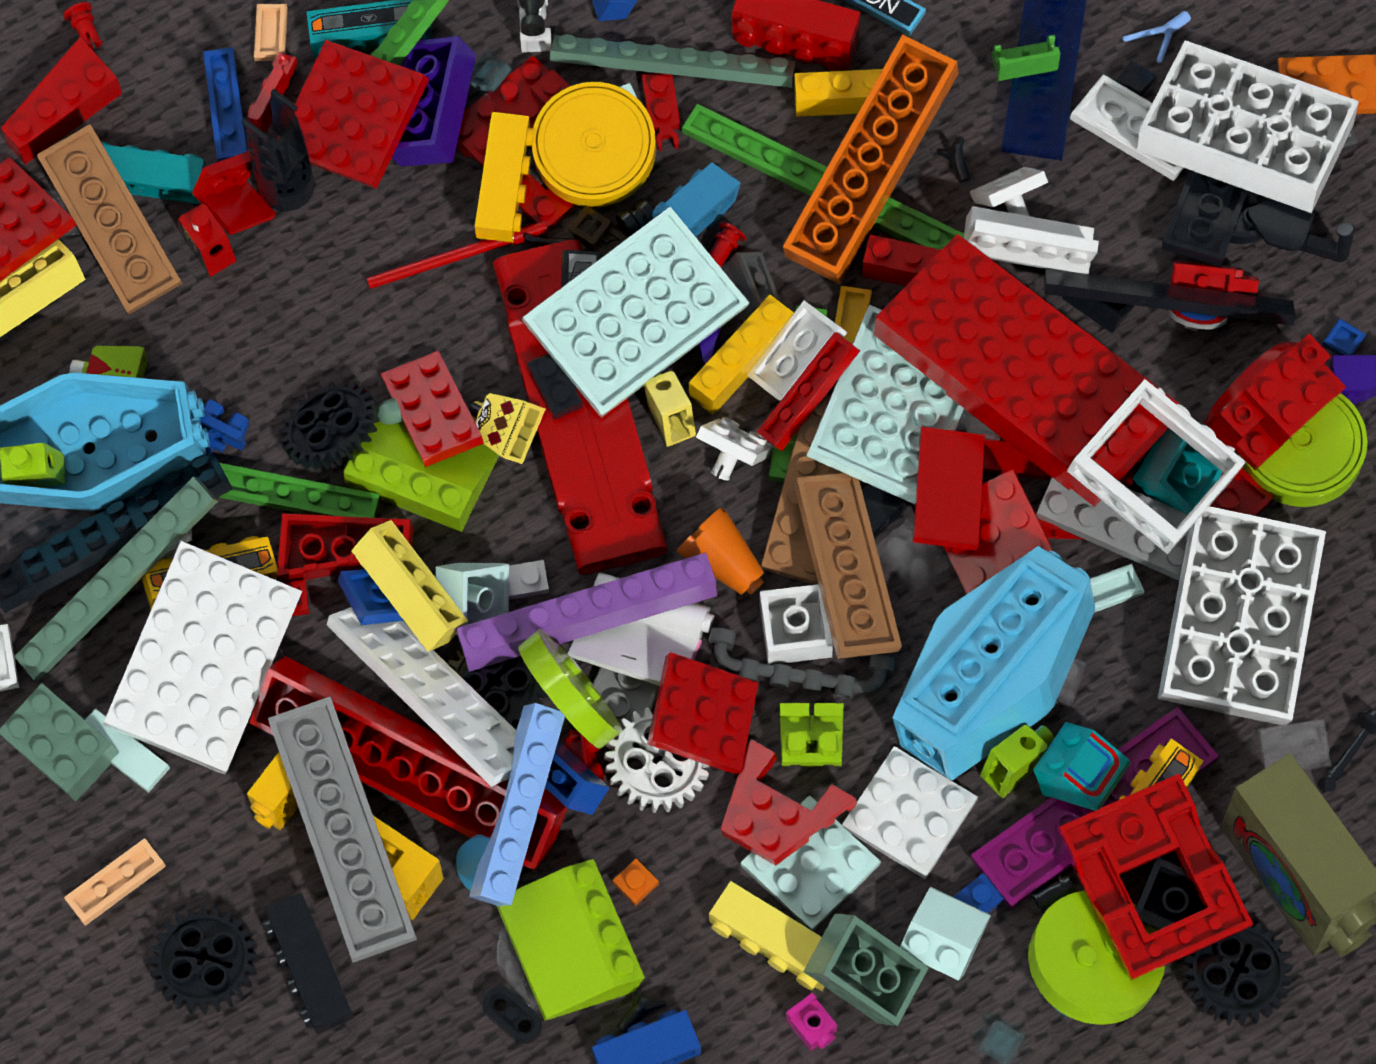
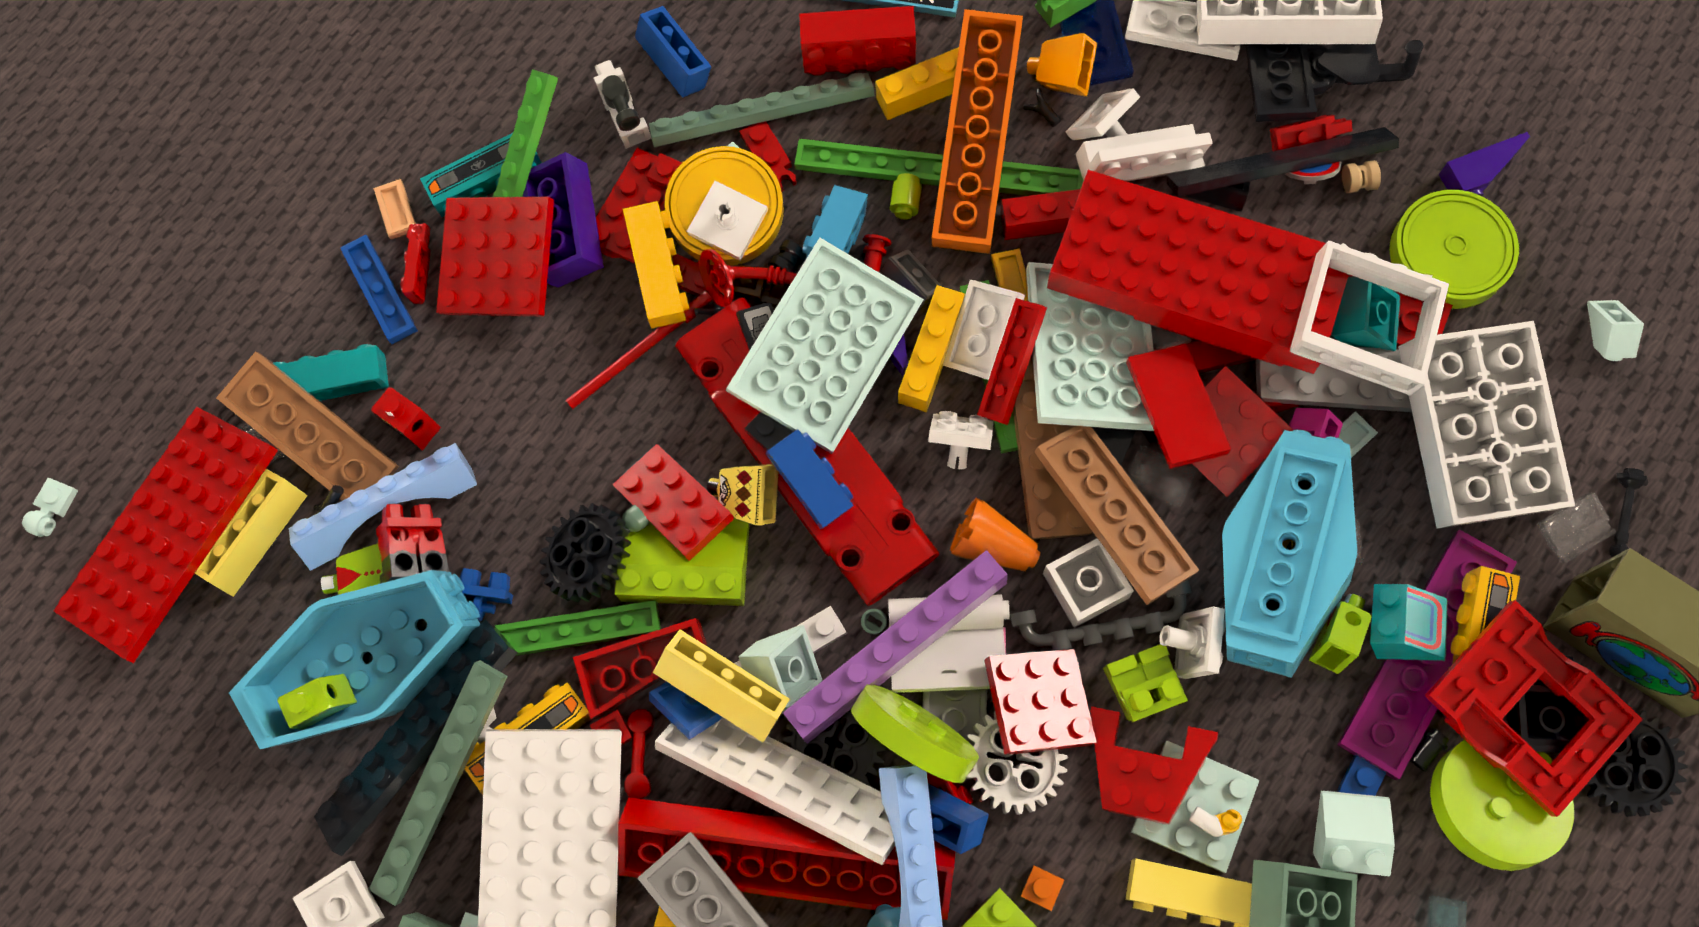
camera: 15 degrees left, 5 degrees up
red wedge [1,37,122,165] -> none
red pin [63,2,103,50] -> none
red bracket [192,151,276,235] -> none
black piece [241,89,315,212] -> none
clear light blue tile [470,60,512,92] -> none
light yellow torso [644,371,696,447] -> none
white plate [842,746,978,879] -> none
red piece [1203,333,1346,470] -> none
blue tile [1322,318,1366,355] -> none
none -> light blue arch [288,443,477,571]
none -> black bar [313,485,344,514]
none -> hips [376,504,449,584]
none -> red bar [624,709,655,799]
none -> white tile [687,181,768,261]
none -> red dish [699,249,797,307]
none -> blue brick [766,429,854,529]
none -> sand green hinge [861,609,887,634]
none -> lime brick [890,173,922,219]
none -> light orange torso [1027,33,1097,96]
none -> white plate [1160,606,1226,679]
none -> arm [1189,806,1242,837]
none -> dark pink brick [1289,408,1343,438]
none -> tan wheel [1342,160,1381,193]

